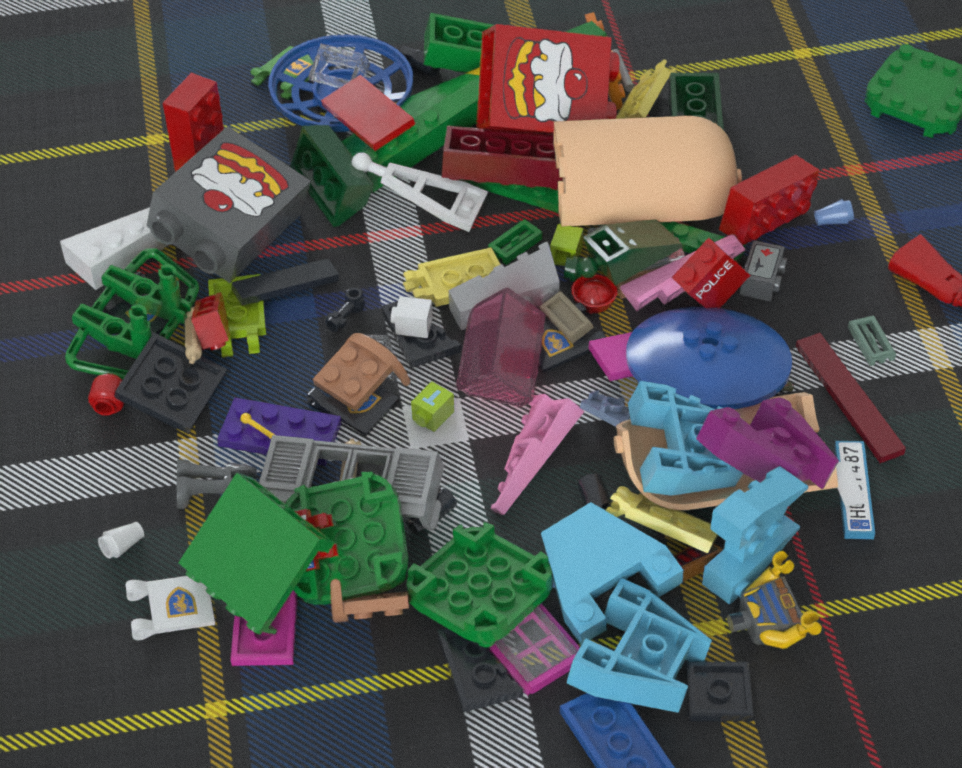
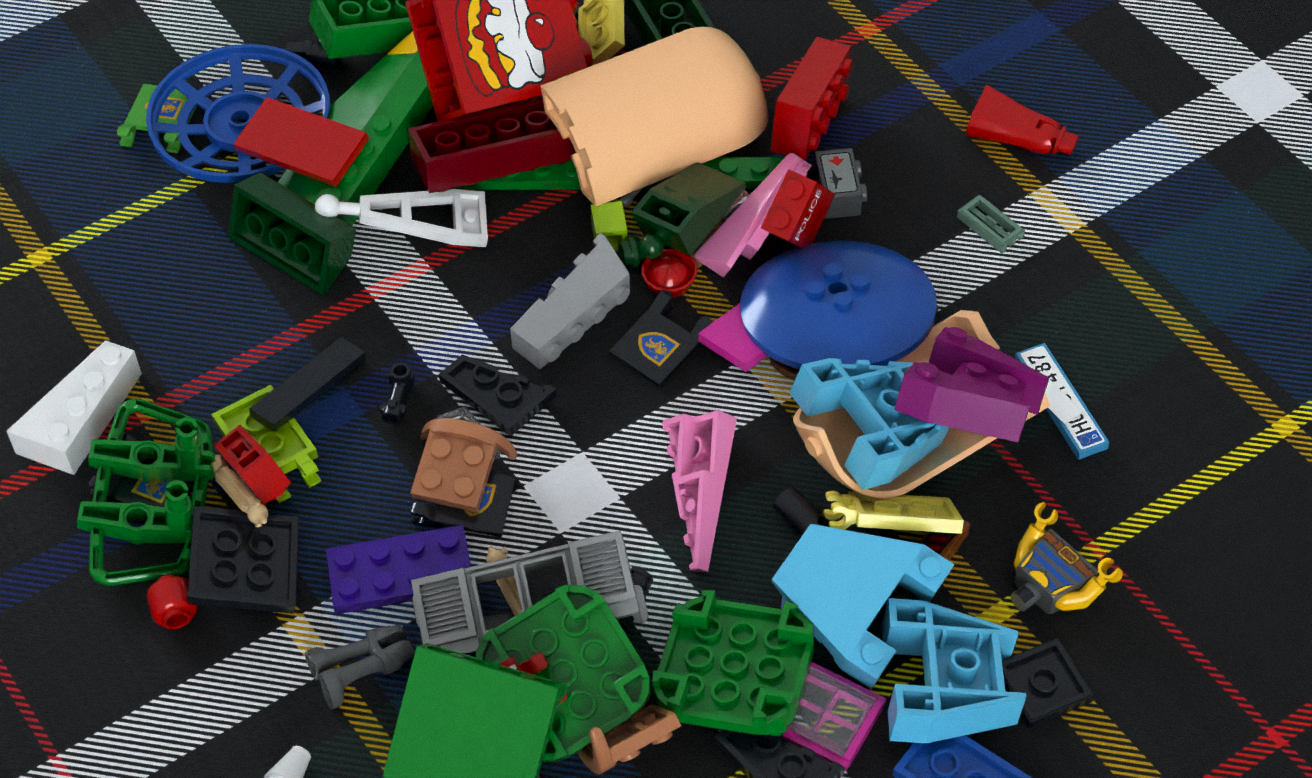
camera: 25 degrees left, 5 degrees up
dark grey brick [146,126,311,283] -> none
red brick [163,73,224,172] -> none
yellow hinge [240,413,274,439] -> none
clear tile [309,44,371,88] -> none
white brick [391,296,433,338] -> none
light yellow tile [403,248,501,307] -> none
lime brick [411,381,455,432] -> none
clear pink windscreen [456,287,546,407] -> none
green tile [488,219,543,265] -> none
dark tan tile [539,291,594,344] -> none
sand blue piece [579,390,630,427] -> none
medium azure wedge [702,466,808,605] -> none
dark red tile [796,333,906,463] -> none
medium blue cone [814,199,854,226] -> none

